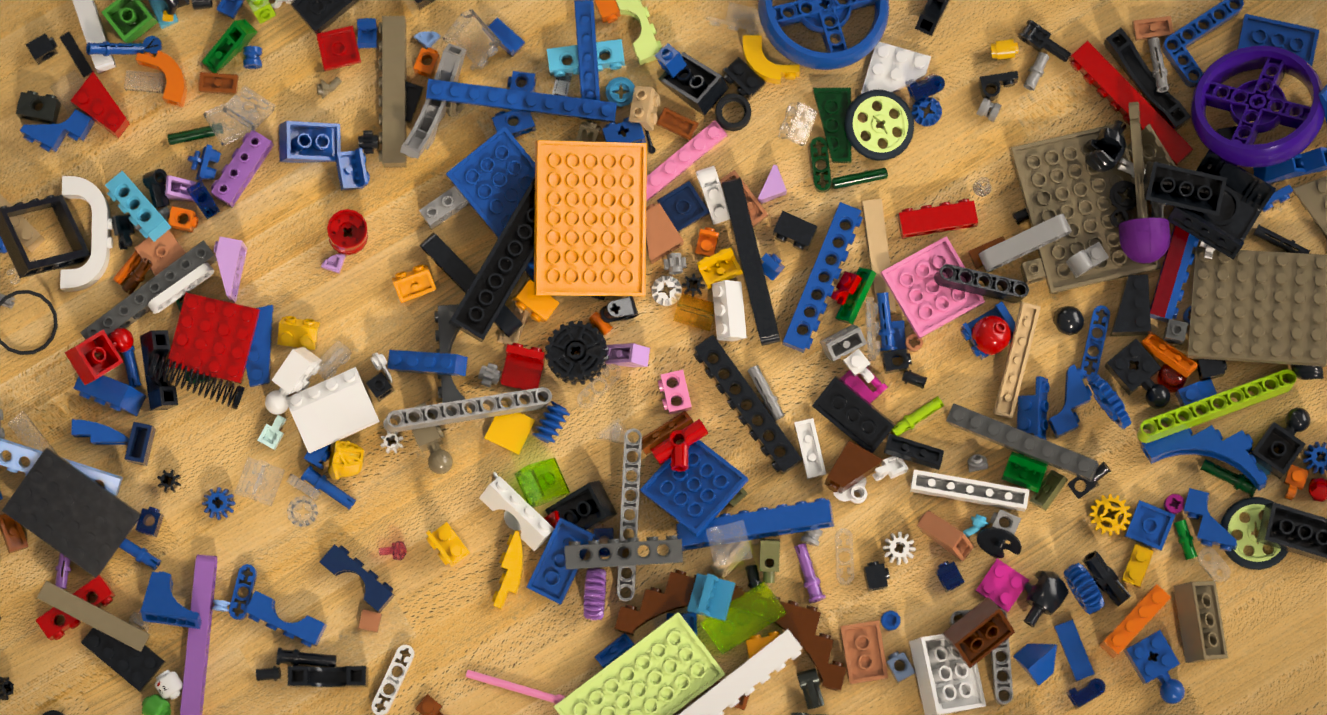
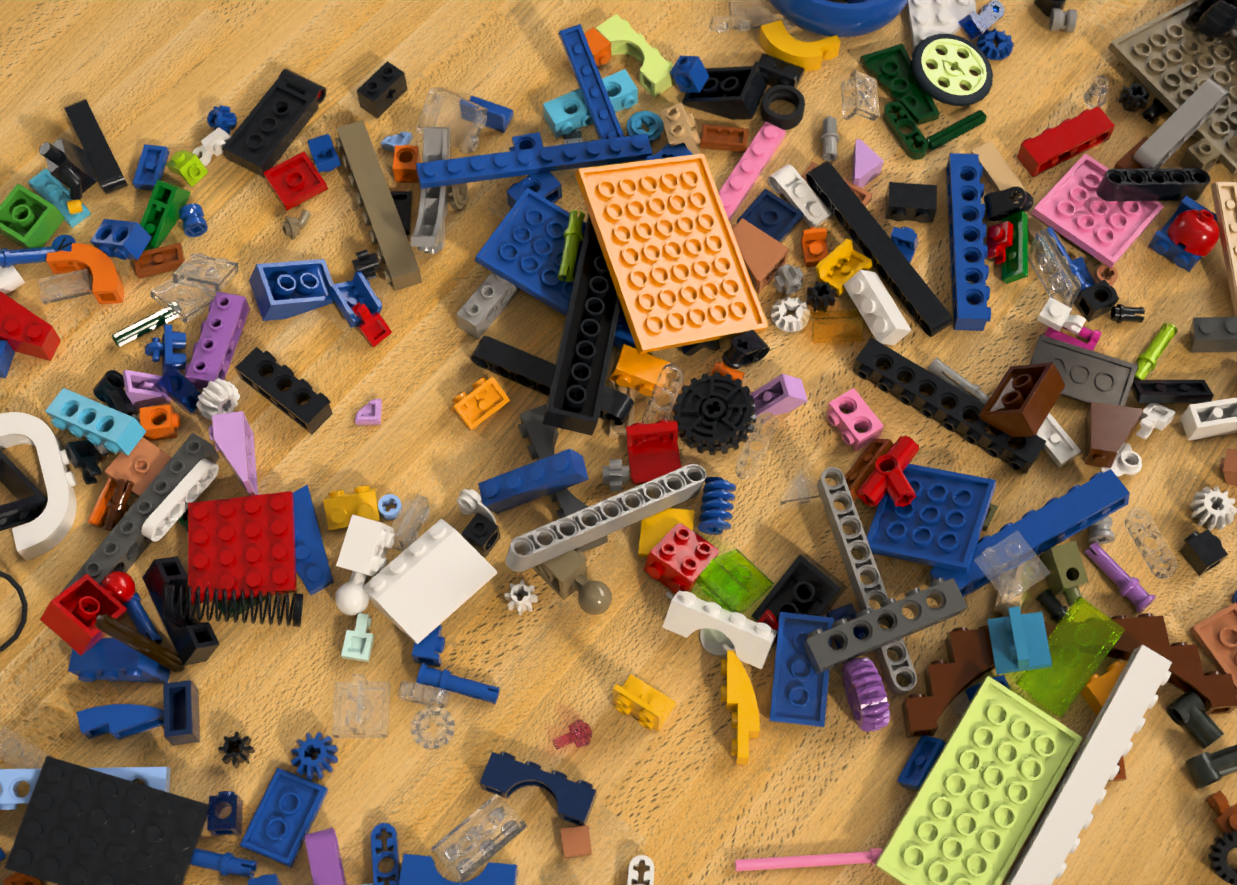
camera: 25 degrees left, 15 degrees down
red wheel [327,209,368,255] -> none
yellow piece [328,439,364,480] -> none
light grey brick [820,324,867,361] -> none
none -> blue brick [90,219,152,260]
none -> dark brown axle [95,614,184,672]
none -> white gear [196,378,240,420]
none -> black brick [235,347,333,435]
none -> blue tile [240,767,328,868]
none -> red plate [351,302,392,347]
none -> light blue bush [378,494,403,520]
none -> clear plate [431,793,528,883]
none -> lime pin [558,210,585,282]
none -> clear beam [642,364,684,424]
none -> red bracket [643,523,719,594]
none -> light grey axle [821,116,839,162]
none -> reddish brown slope [979,362,1066,437]
none -> black piece [983,186,1033,221]
none -> black gear [1118,83,1150,113]

